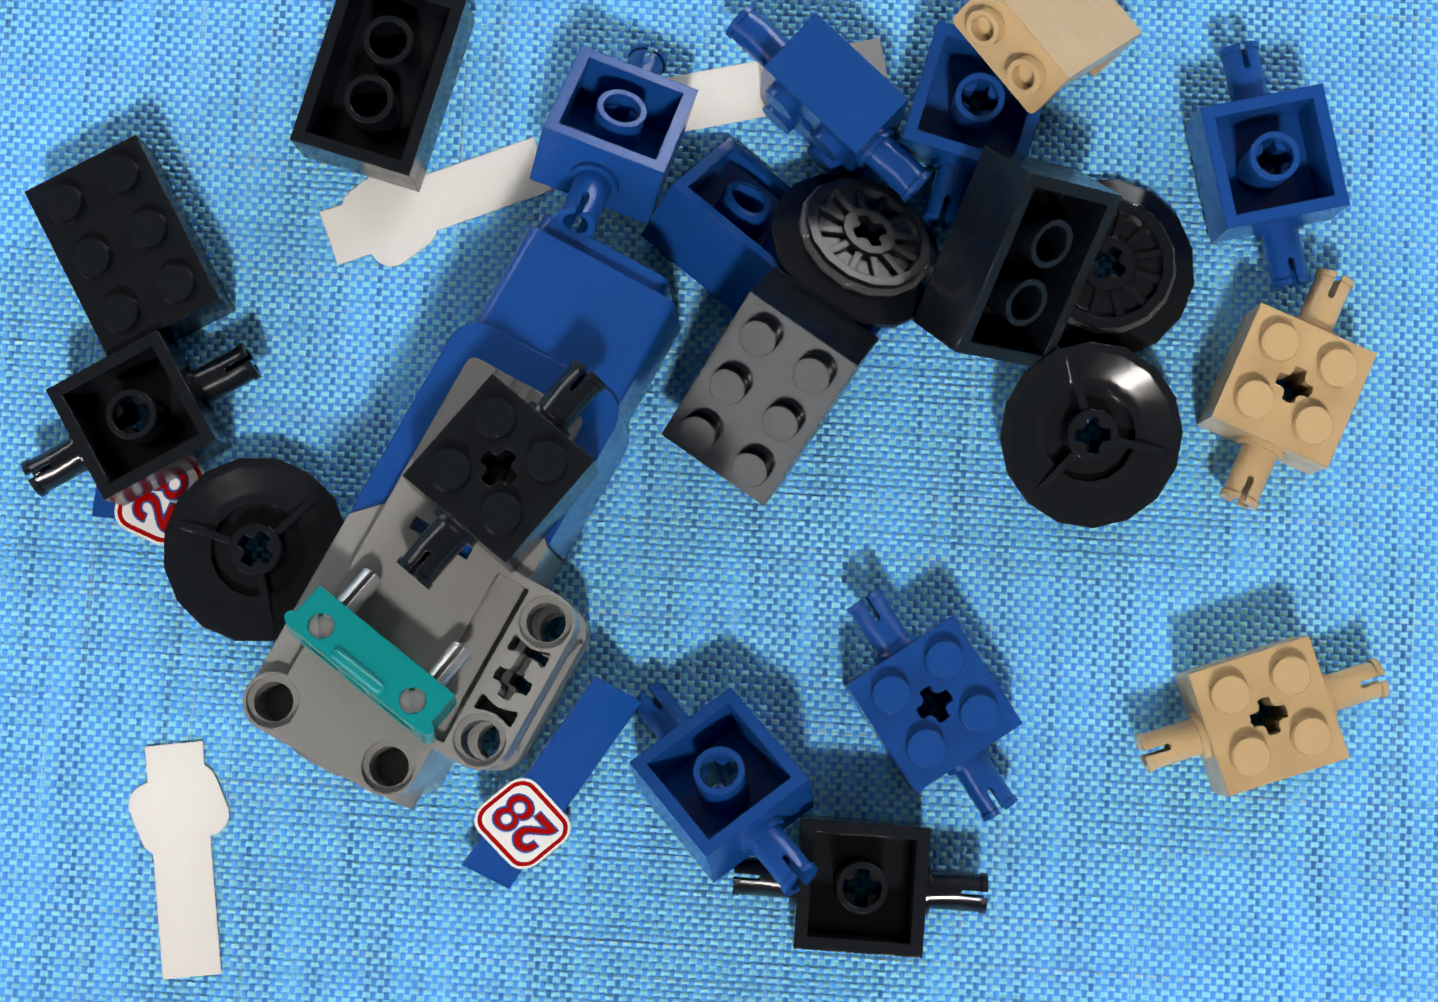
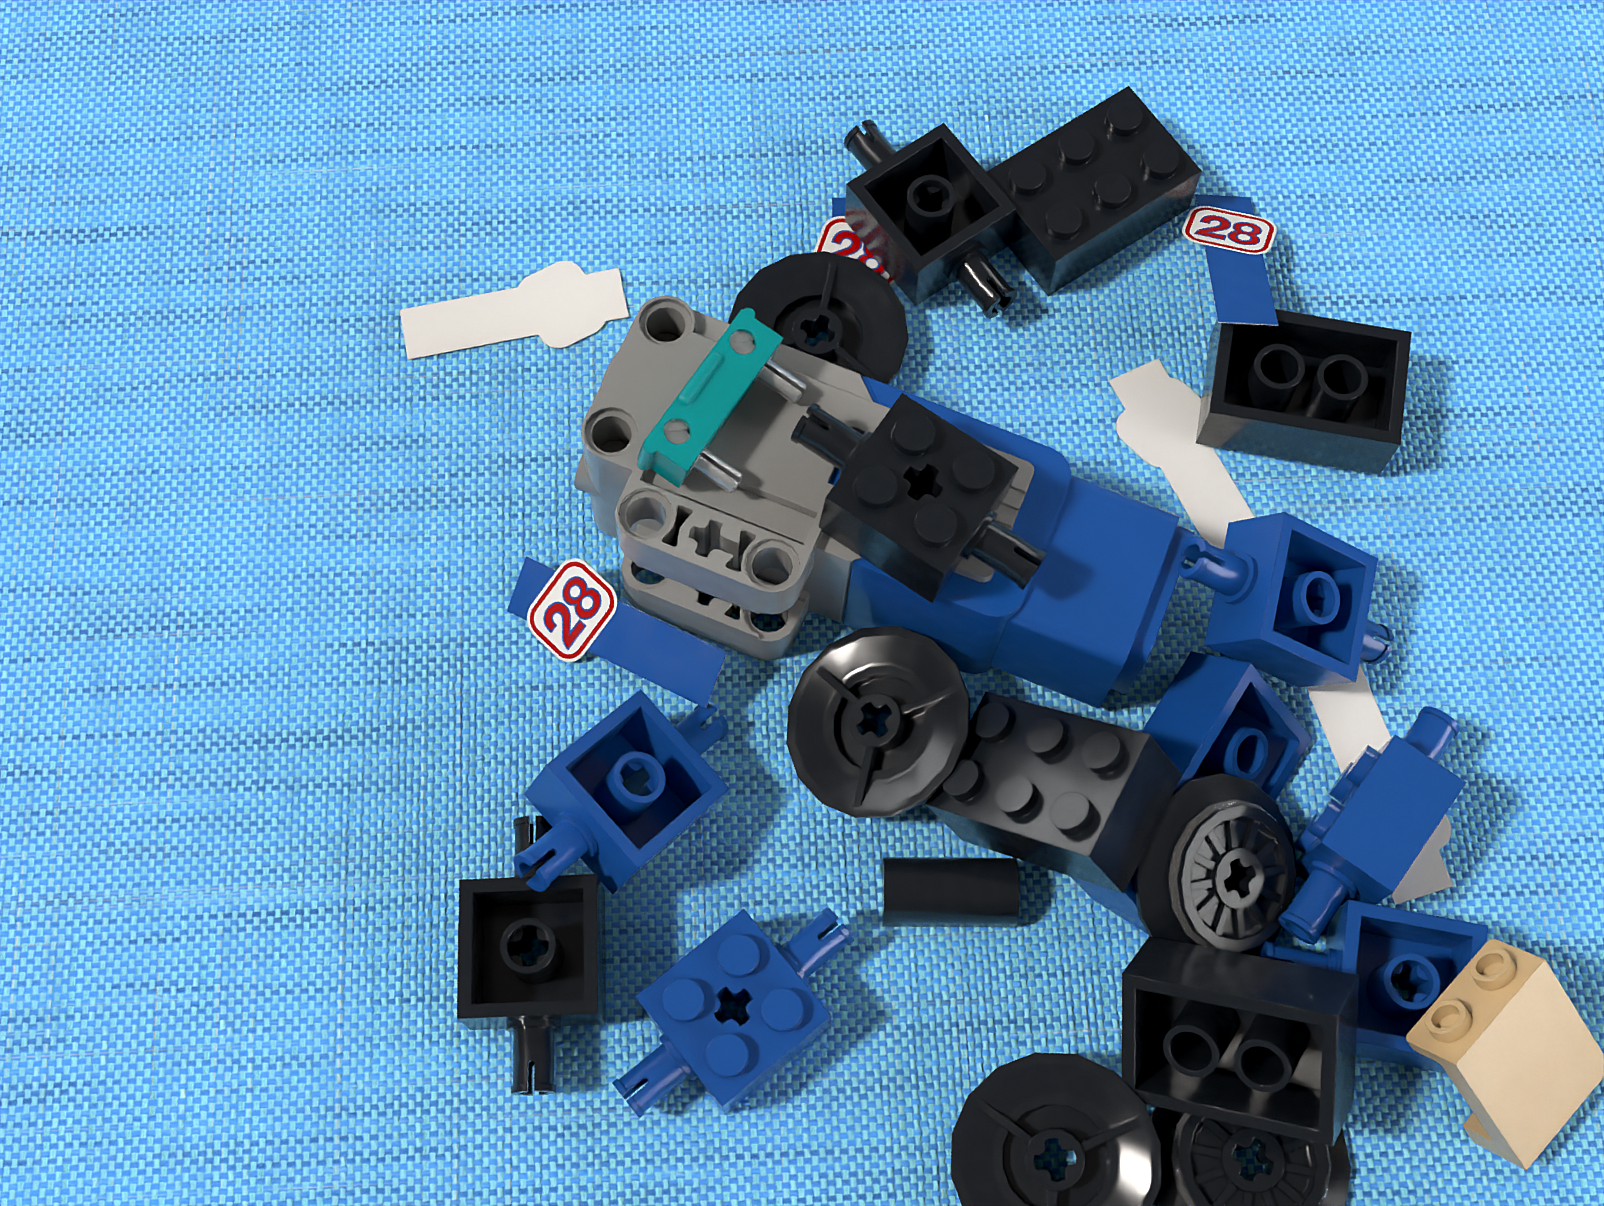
camera: 80 degrees right, 15 degrees down
none -> black piece [786,626,970,818]
none -> black brick [882,857,1019,927]
none -> blue sticker [1182,194,1278,326]

